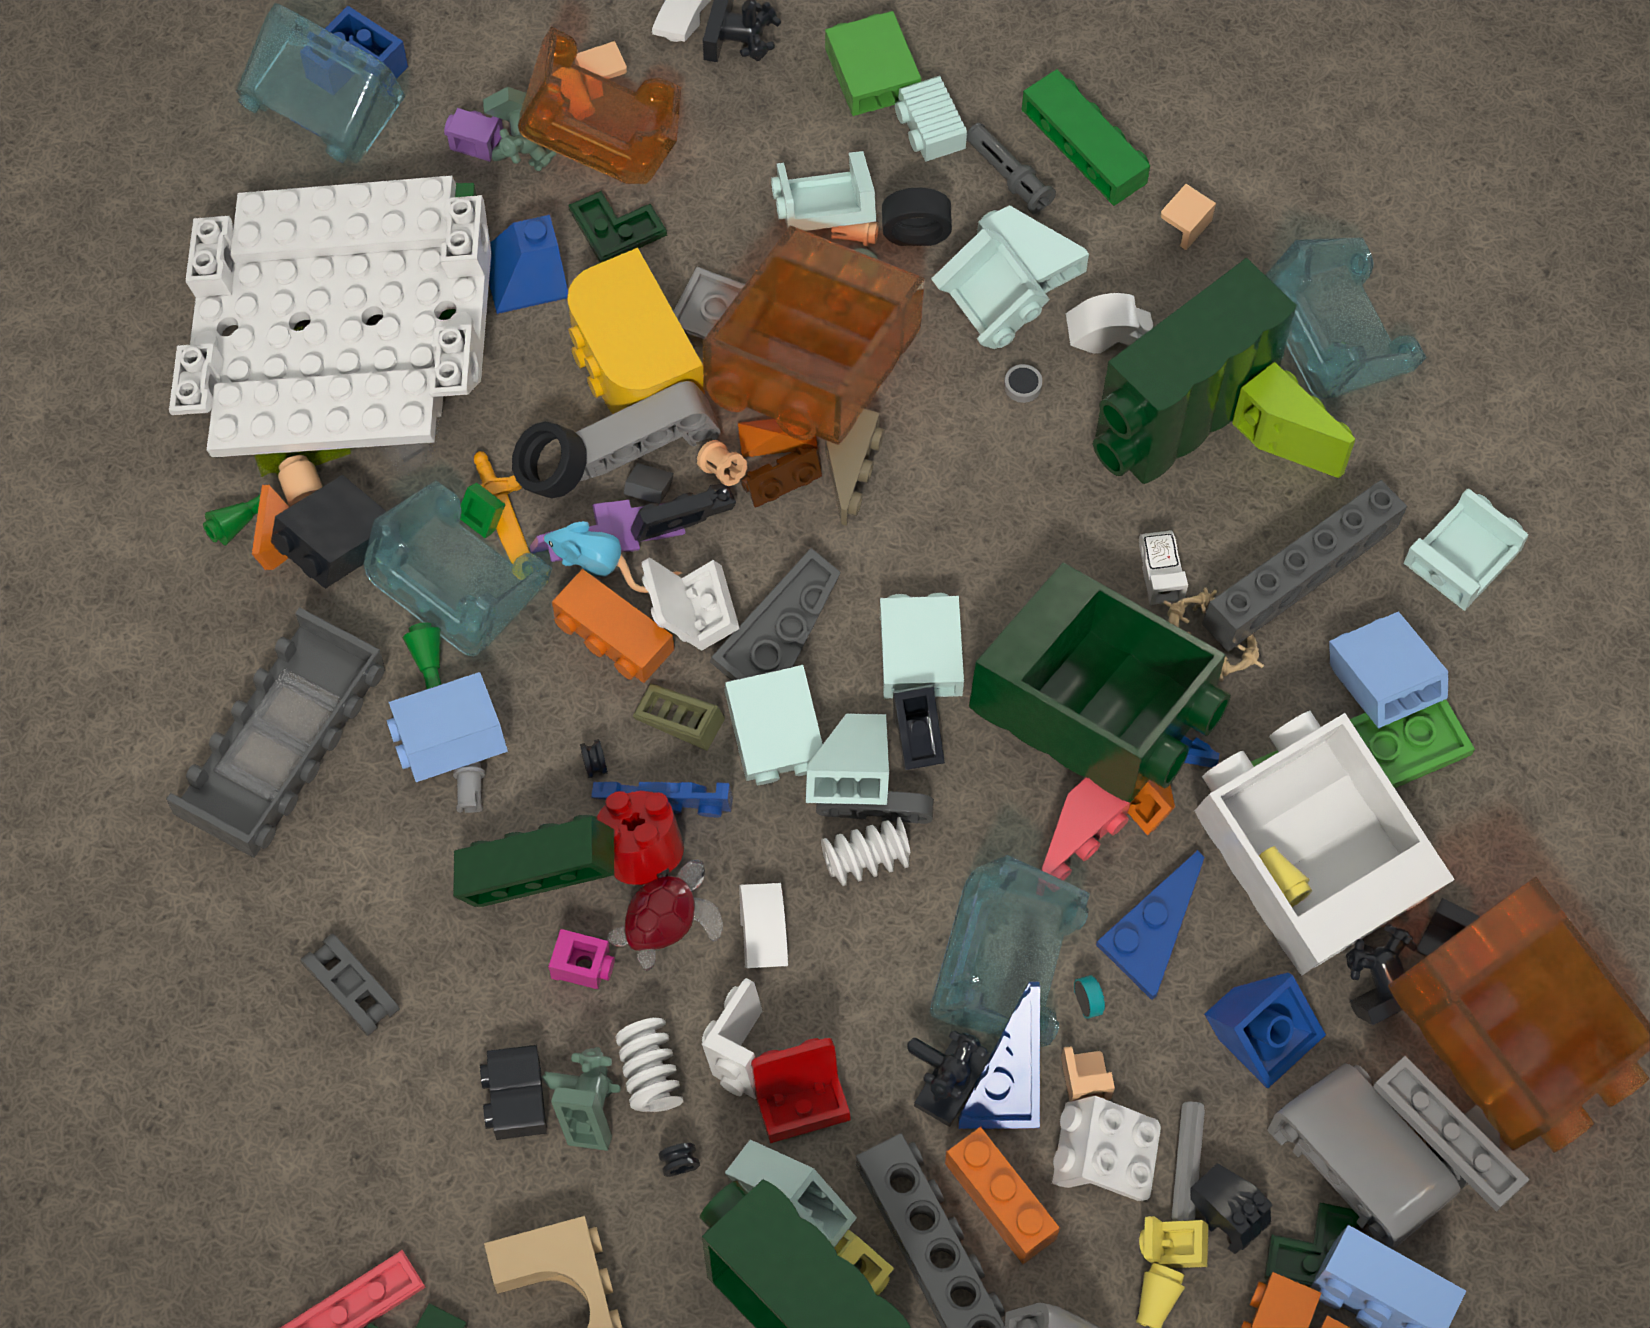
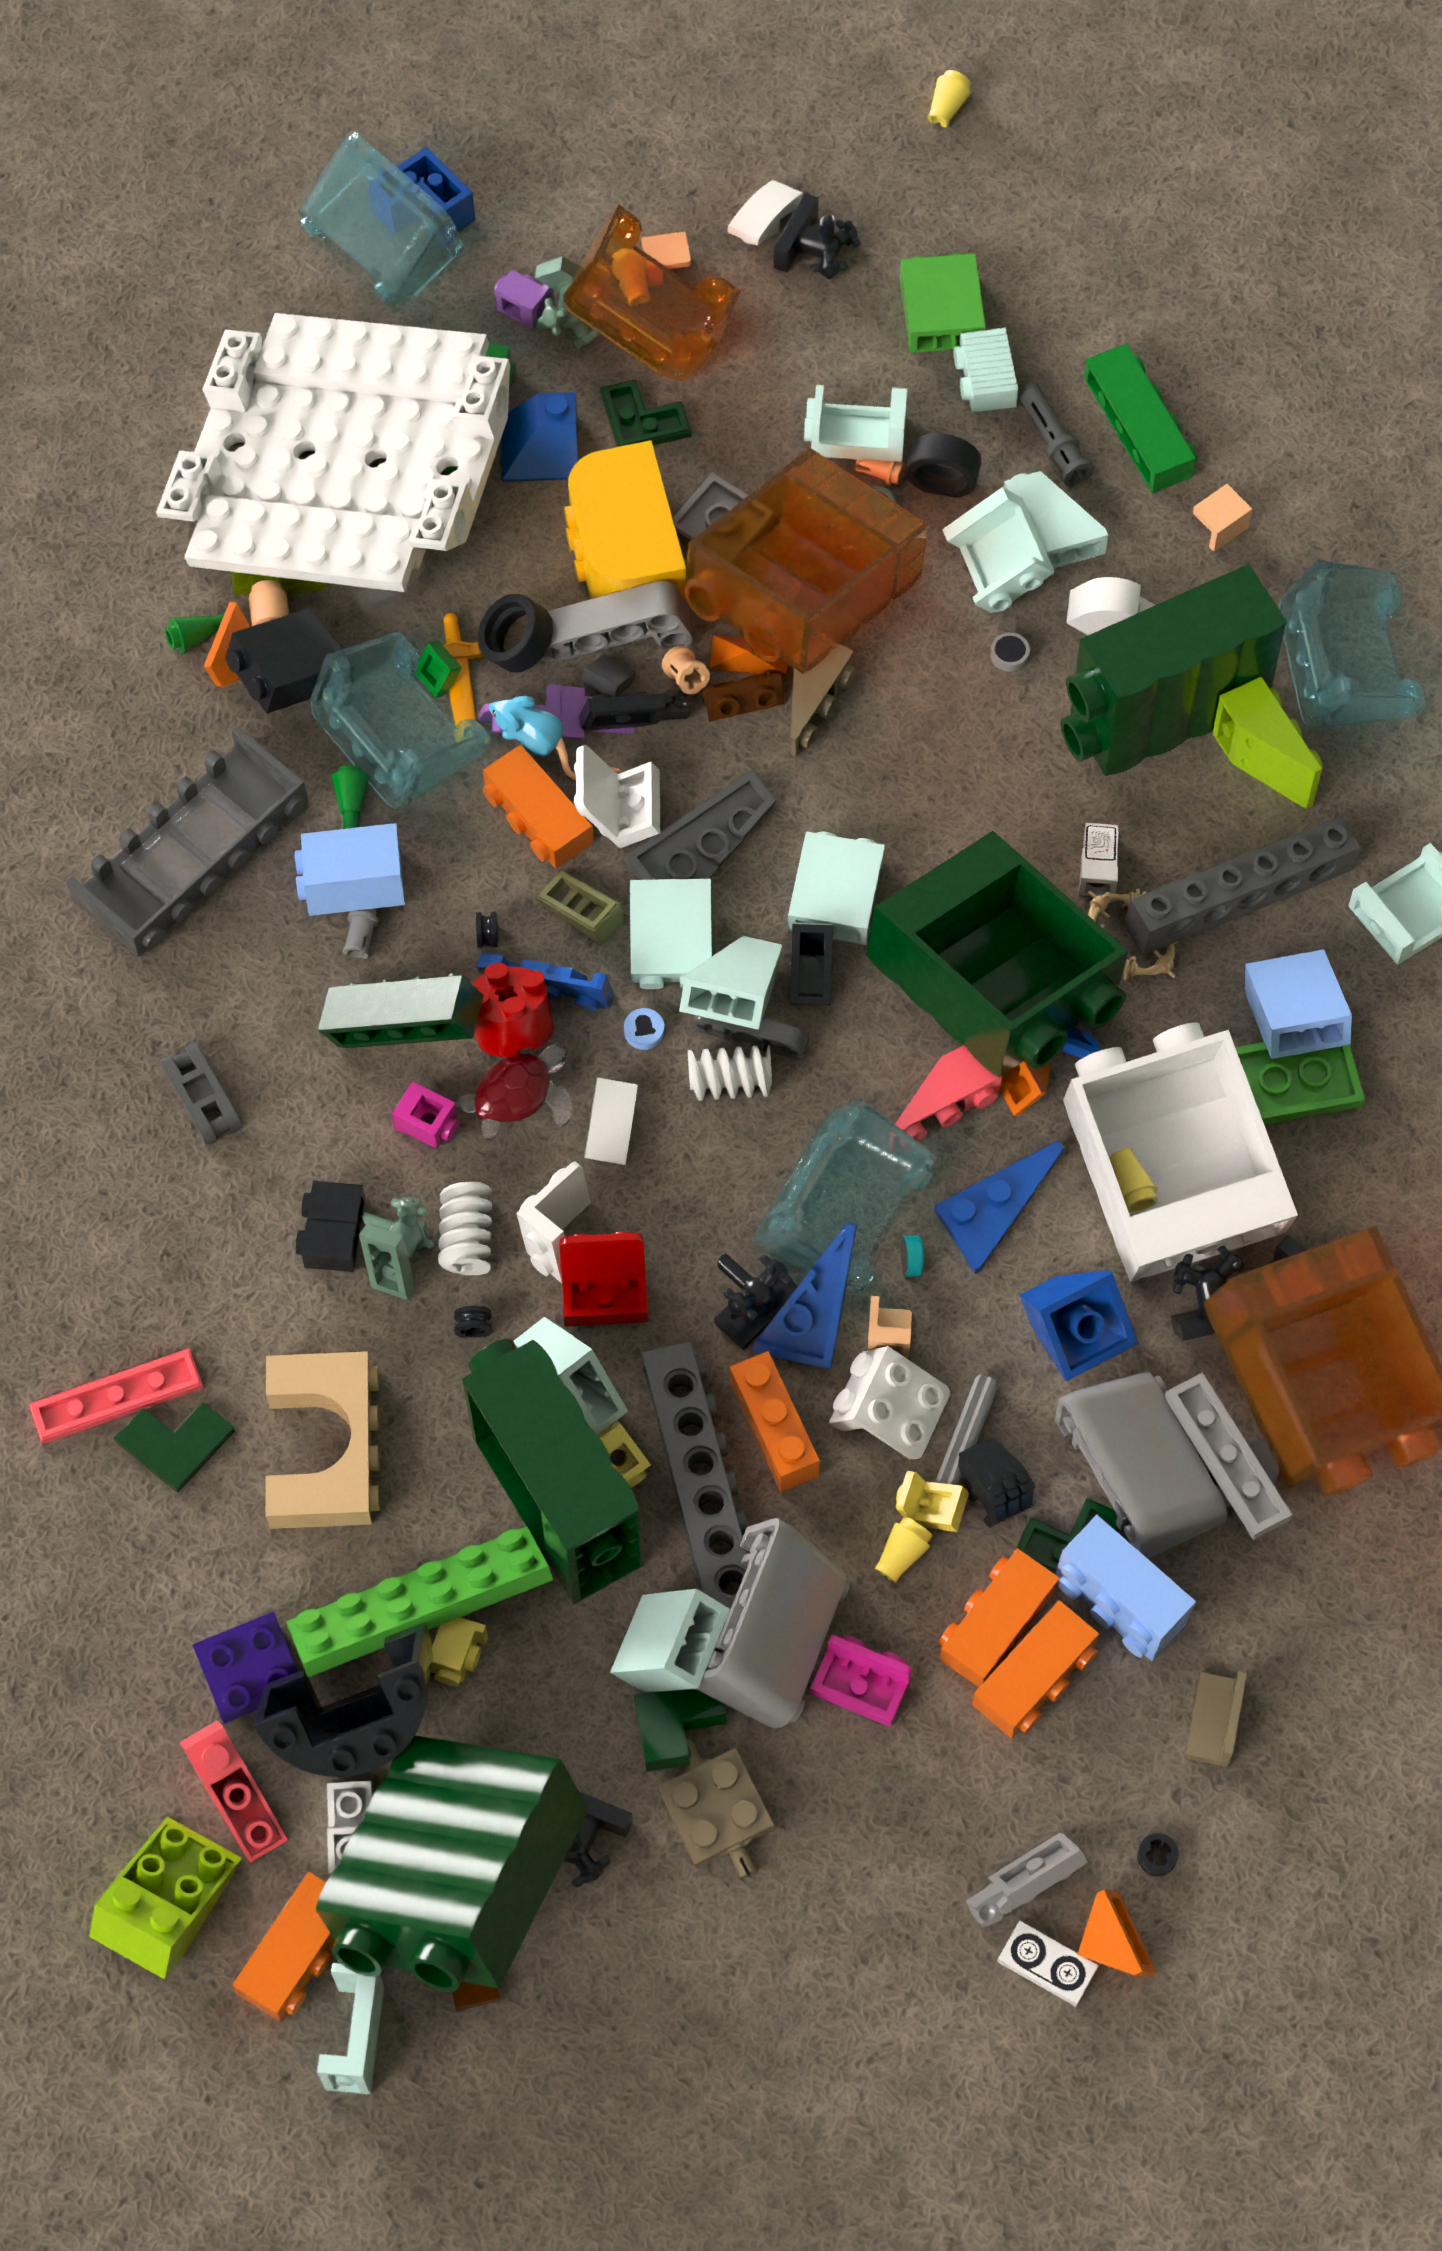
camera: 15 degrees right, 0 degrees up
none -> light blue tile [624,1008,665,1050]

